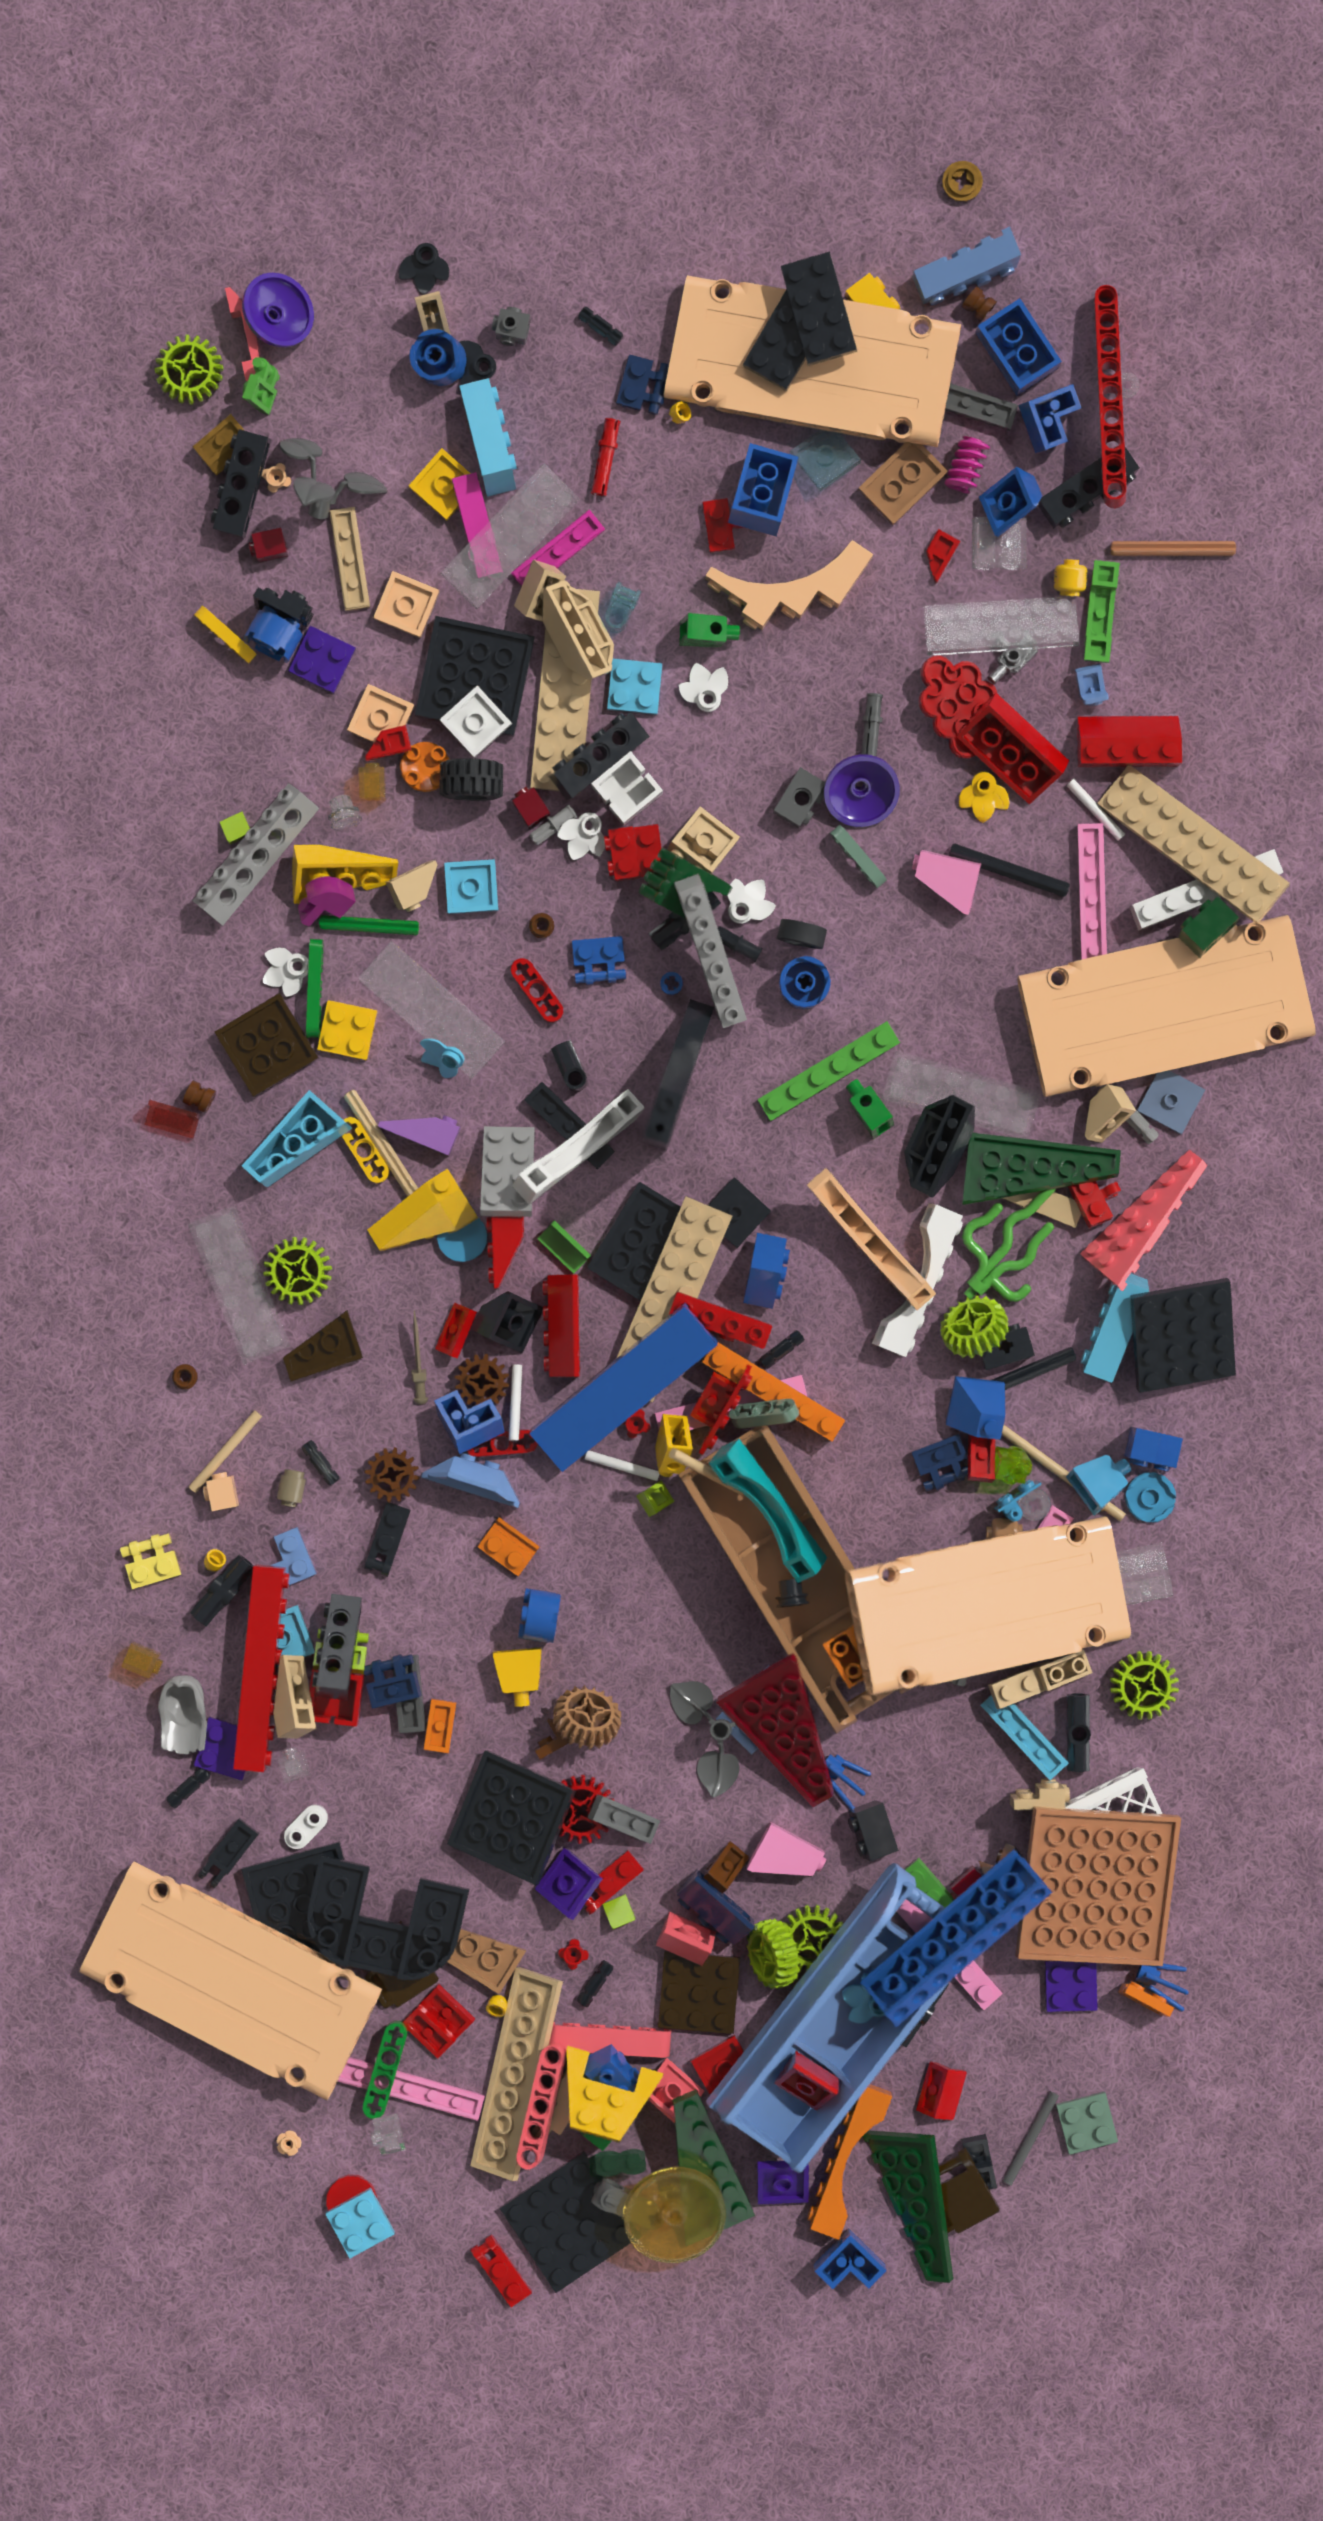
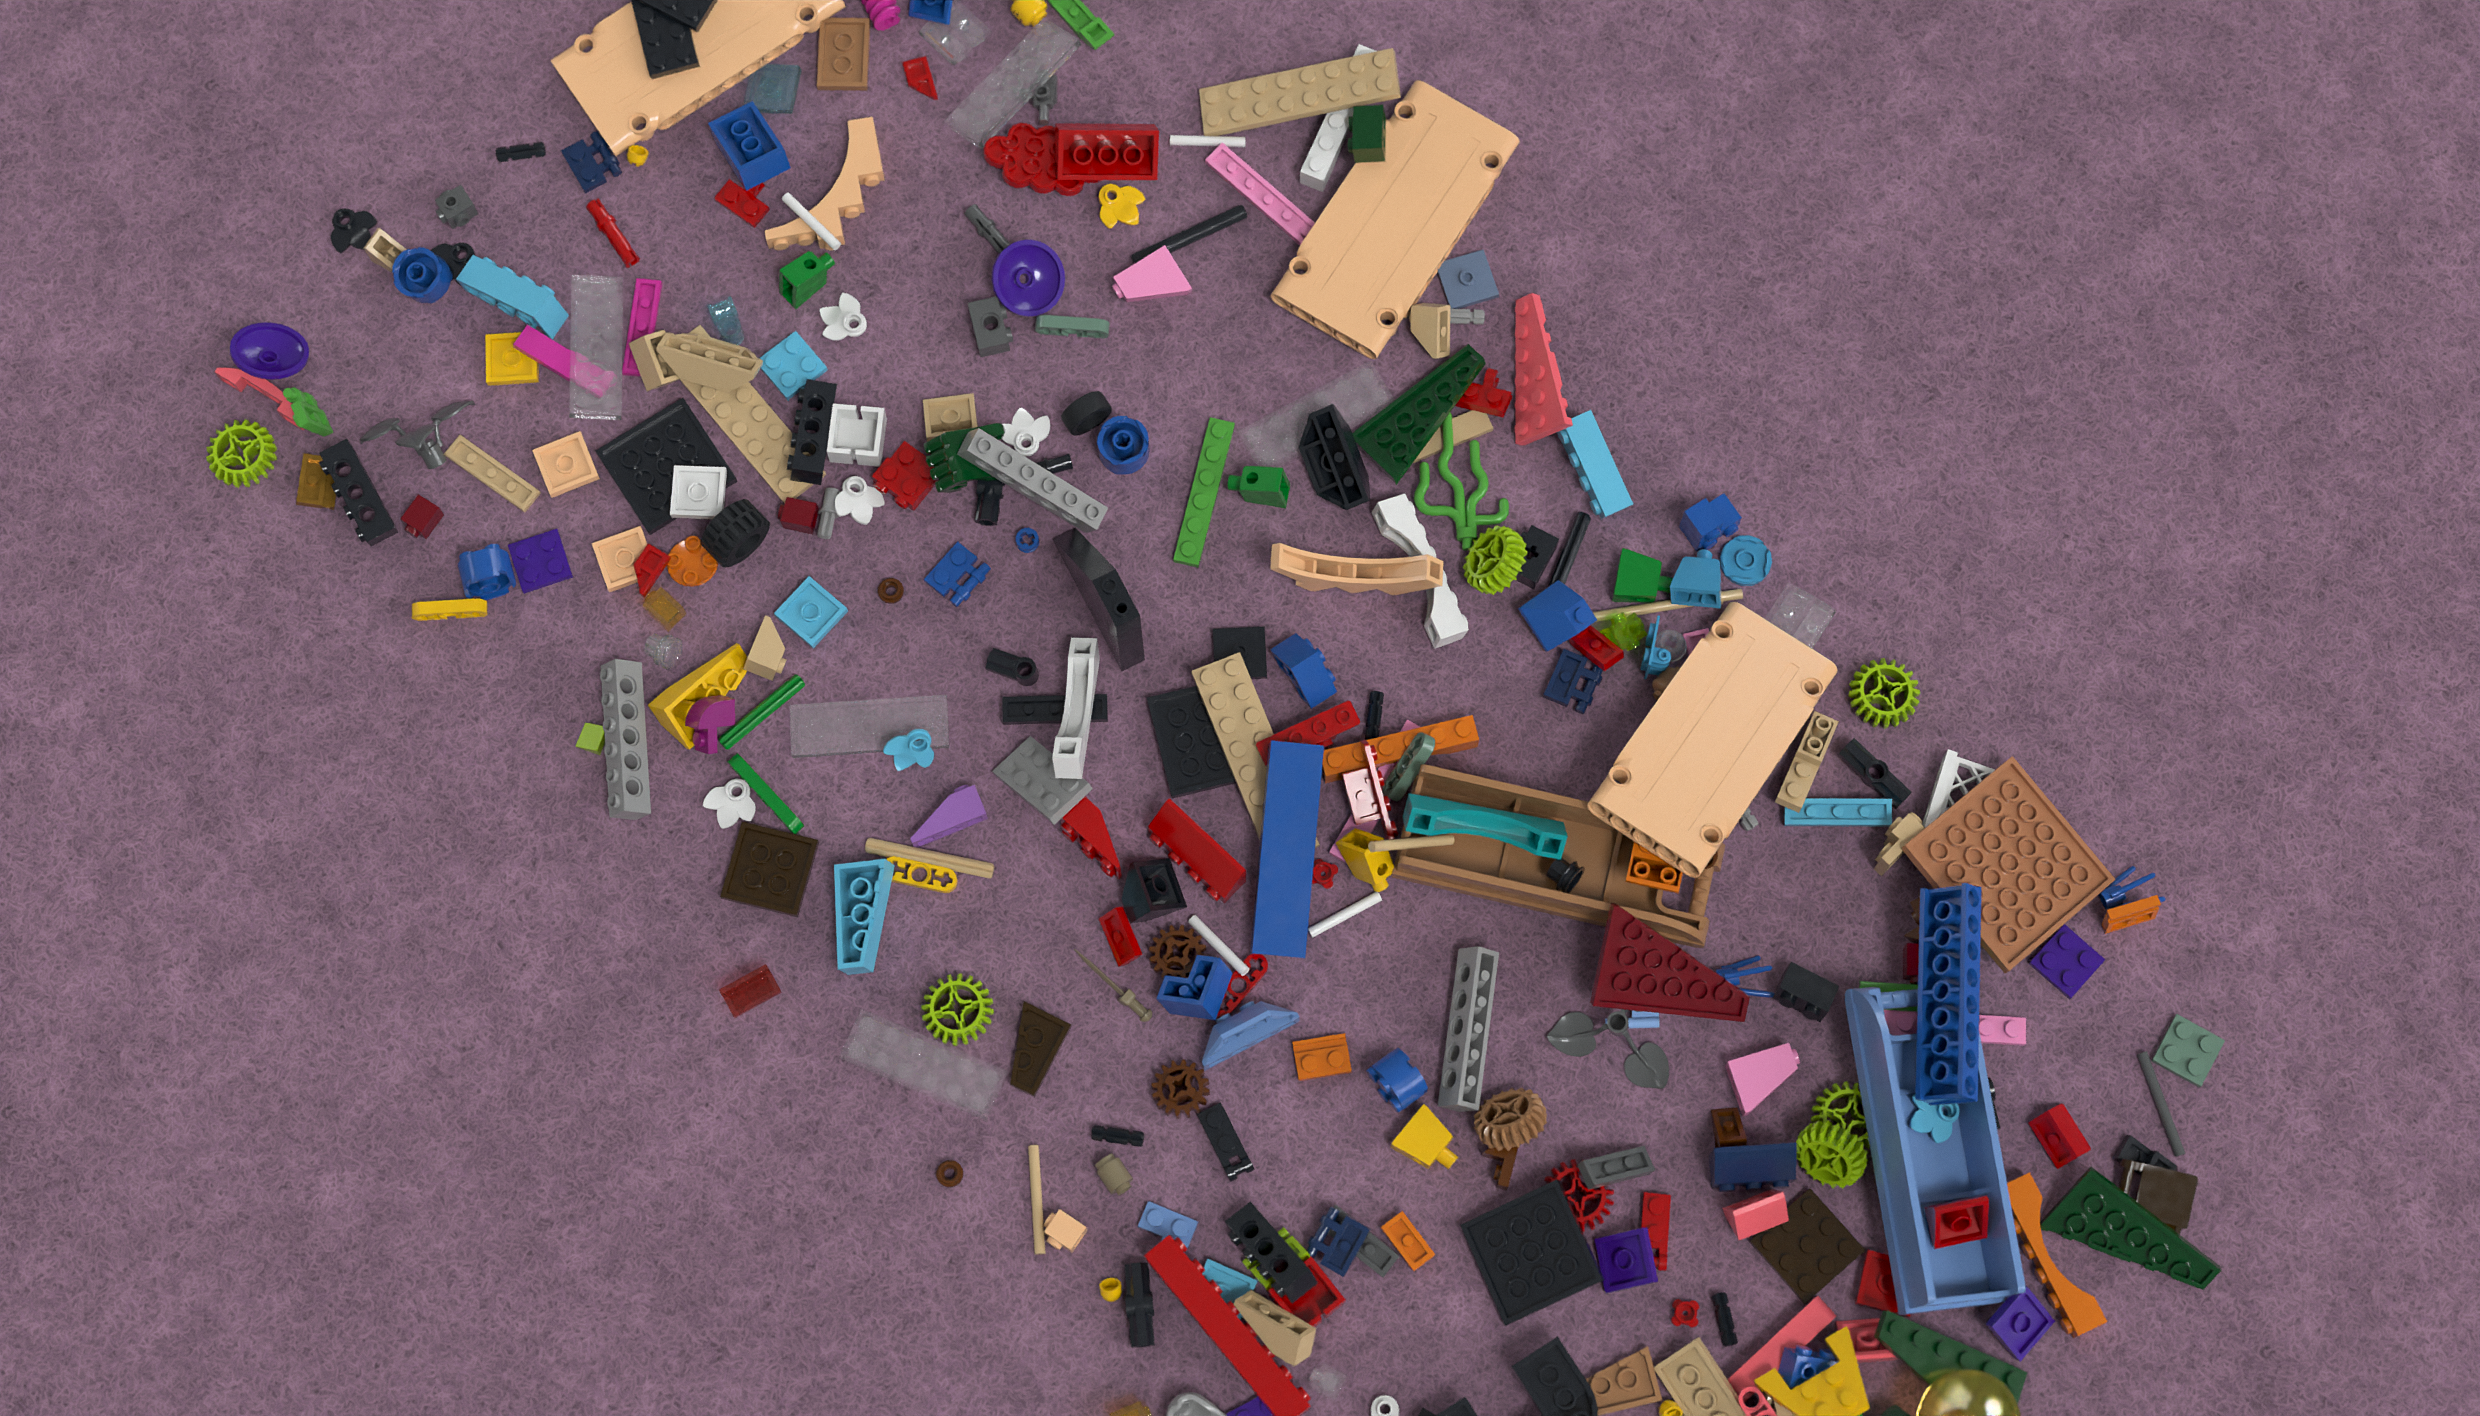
camera: 45 degrees left, 15 degrees down
light yellow plate [120,1533,181,1589] -> none
reddish brown wheel [183,1080,216,1113] -> none
black plate [253,587,314,631] -> none
light nougat plate [262,463,291,493] -> none
yellow plate [317,1000,378,1060] -> none
yellow wedge [367,1169,478,1251] -> none
dark azure tile [437,1217,488,1262] -> none
red beam [511,958,564,1023] -> none
bright green panel [537,1220,591,1274] -> none
lime slope [602,1894,636,1929] -> none
lime slope [636,1480,675,1517] -> none
blue brick [813,2228,887,2289] -> none
medium blue bracket [1075,664,1109,706] -> none
red slope [1077,716,1182,767] -> none
black plate [1130,1278,1236,1393] -> none
none -> white bar [782,193,841,250]
none -> light grey brick [1438,946,1499,1112]
none -> green torso [1612,548,1673,603]

